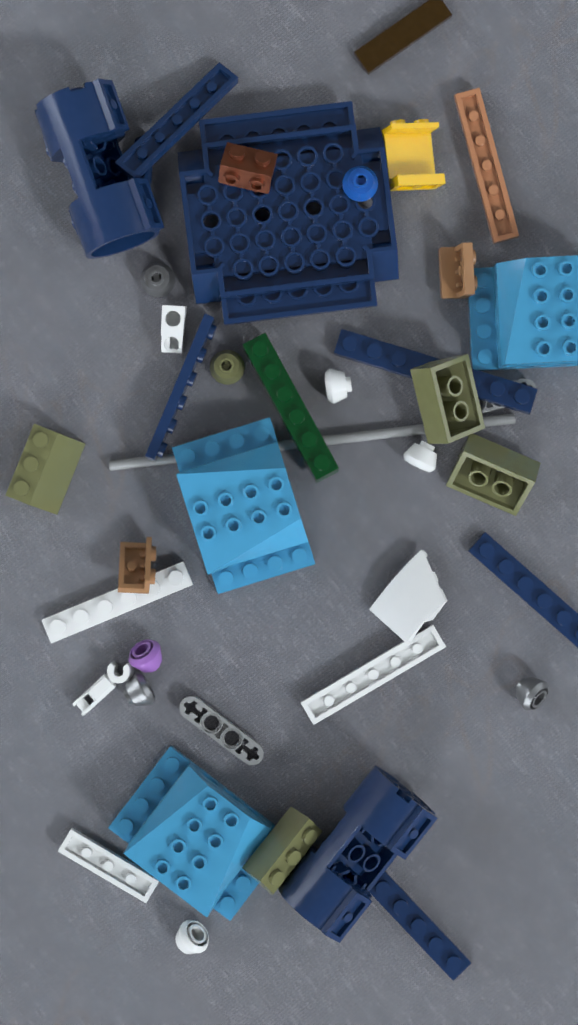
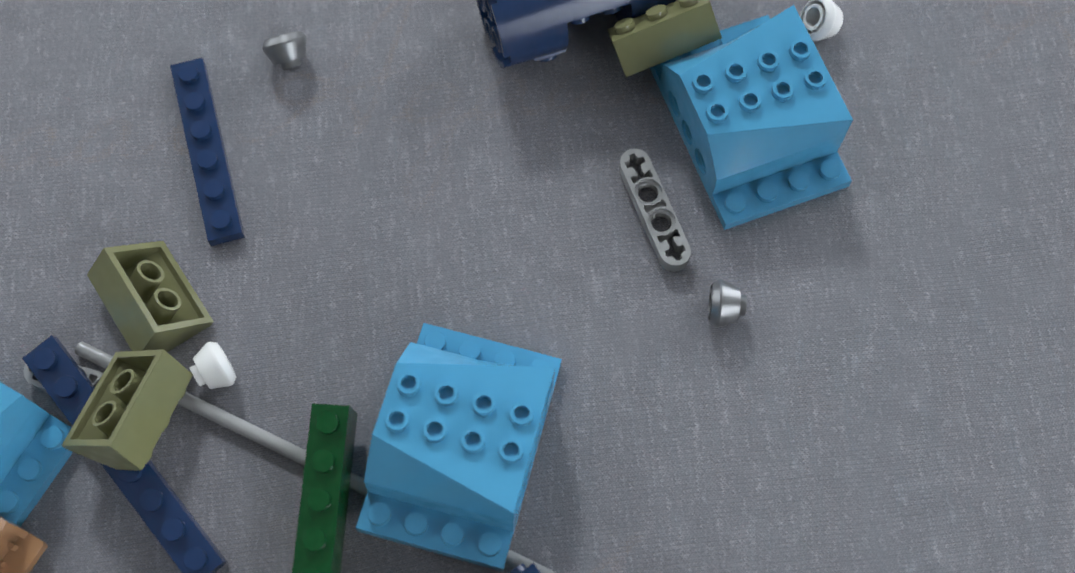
camera: 145 degrees left, 20 degrees down
white plate [42,561,193,643] -> none
white plate [58,828,159,903] -> none
white piece [72,661,134,716] -> none
medium nougat bracket [118,537,156,594] -> none
medium lavender cone [129,639,162,673] -> none
white plate [301,624,446,725] -> none
white cone [325,369,352,404] -> none
white slope [369,550,447,643] -> none

